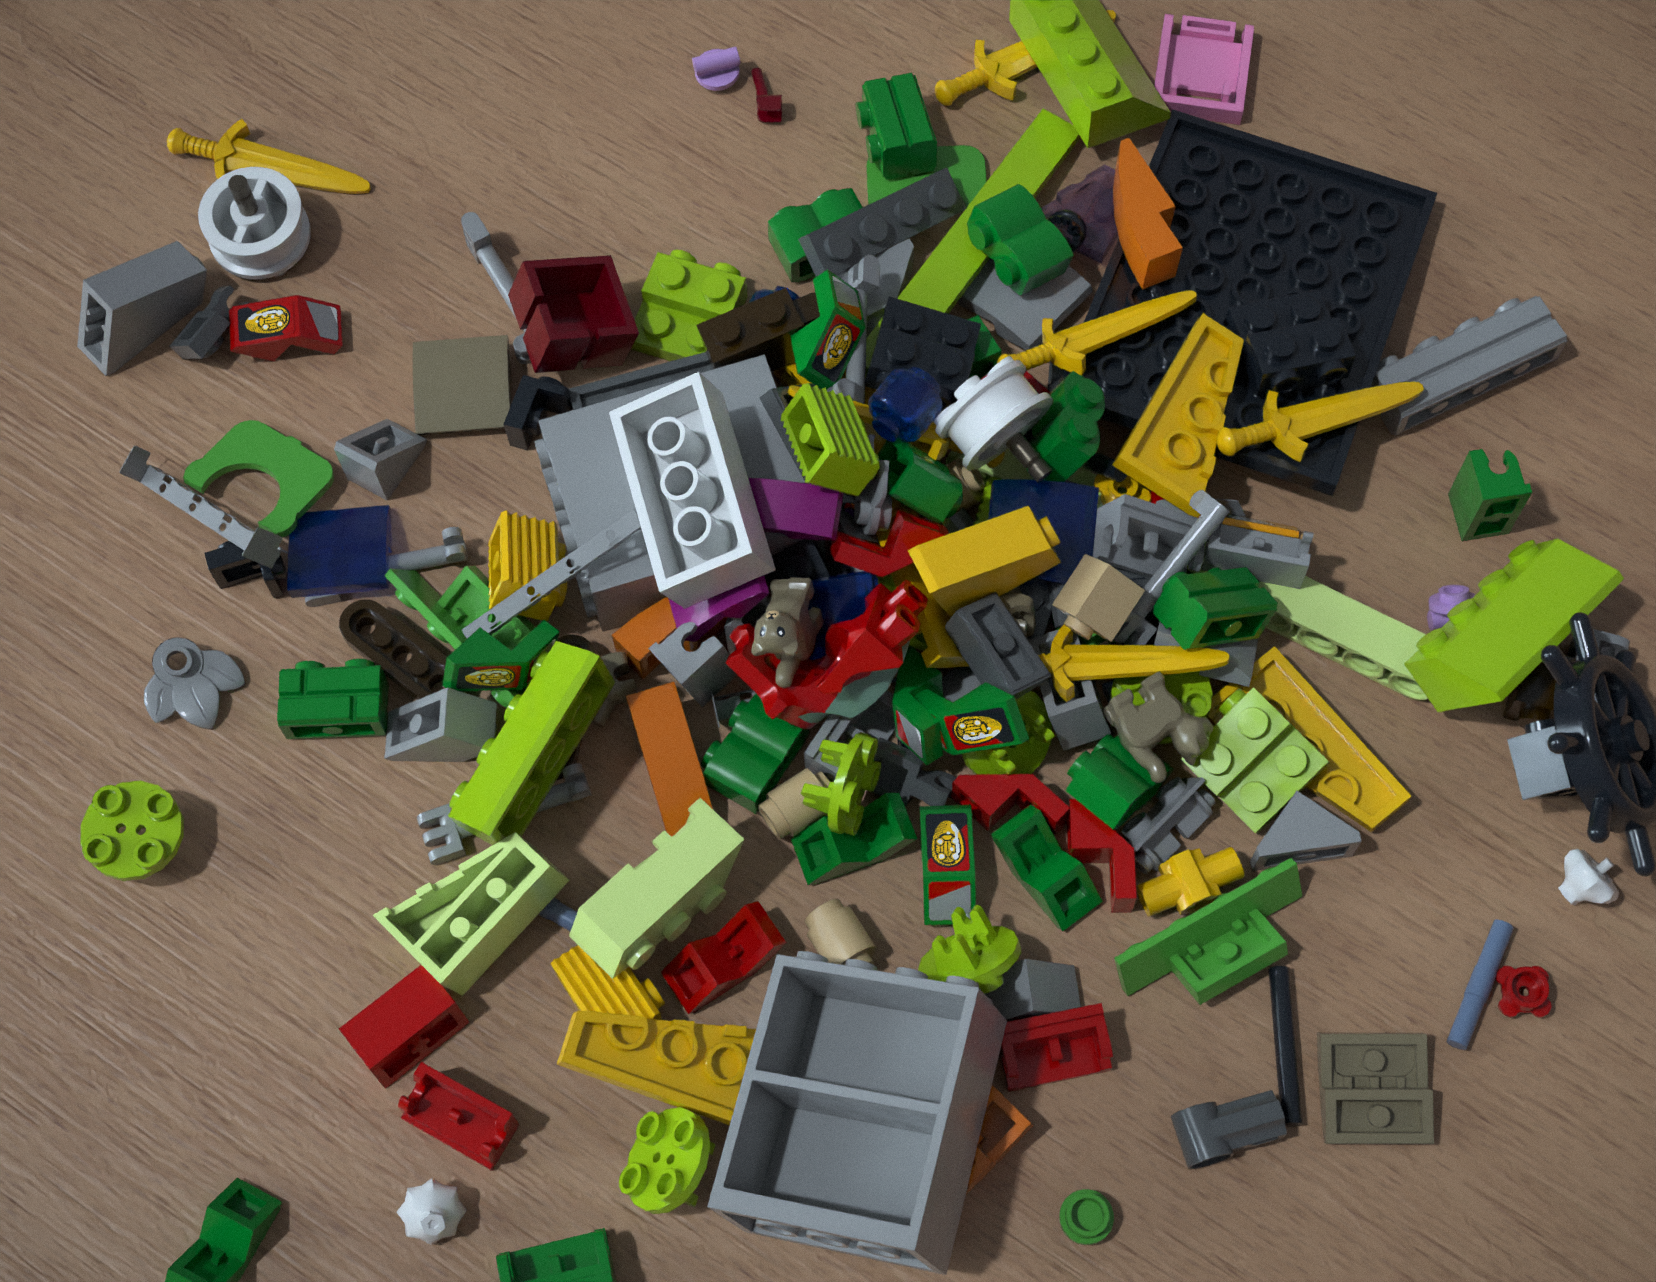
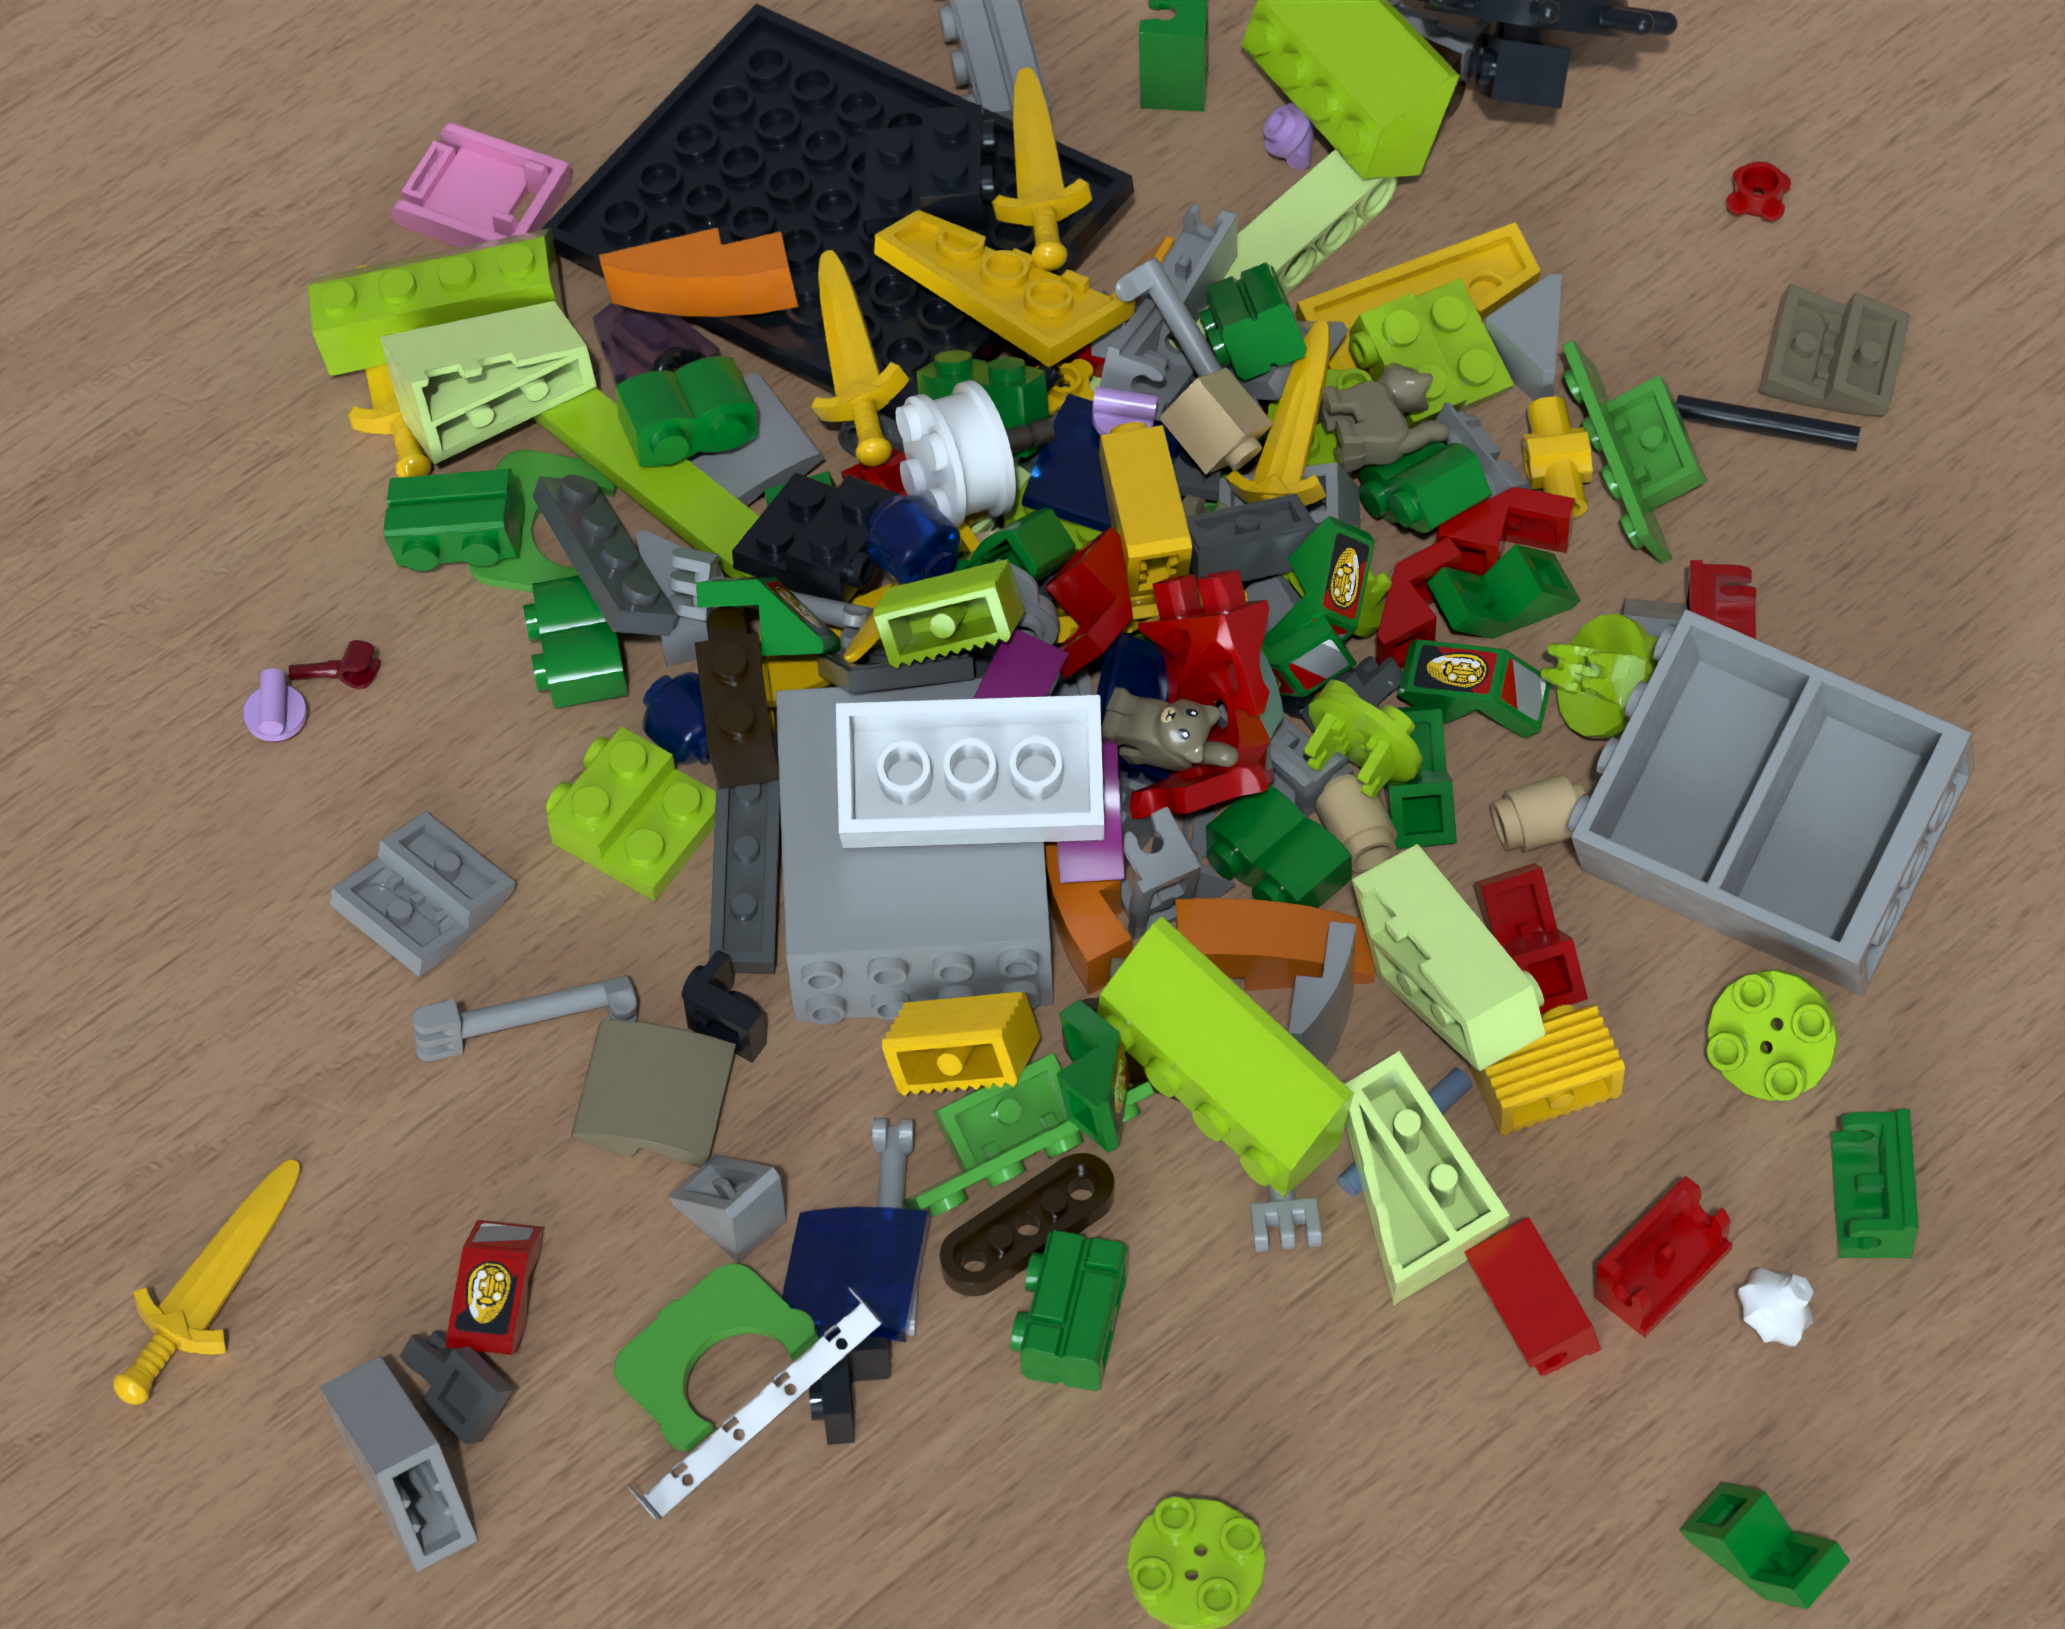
camera: 75 degrees left, 10 degrees down
light grey plate [144,637,245,730] -> none
white wheel [198,167,311,279] -> none
light grey slope [384,687,497,762] -> none
light grey piece [462,509,642,638] -> none
dark red piece [508,255,639,373] -> none
yellow wing [556,1010,756,1125] -> none
bright green plate [1059,1189,1114,1245] -> none
dark grey piece [1170,1090,1287,1169] -> none
sand blue piece [1446,919,1514,1050] -> none
white piece [1558,849,1619,905] -> none
none -> light grey slope [330,811,516,978]
none -> yellowish green wedge [380,301,597,464]
none -> lavender plate [1092,386,1158,435]
none -> light grey slope [1288,921,1356,1067]

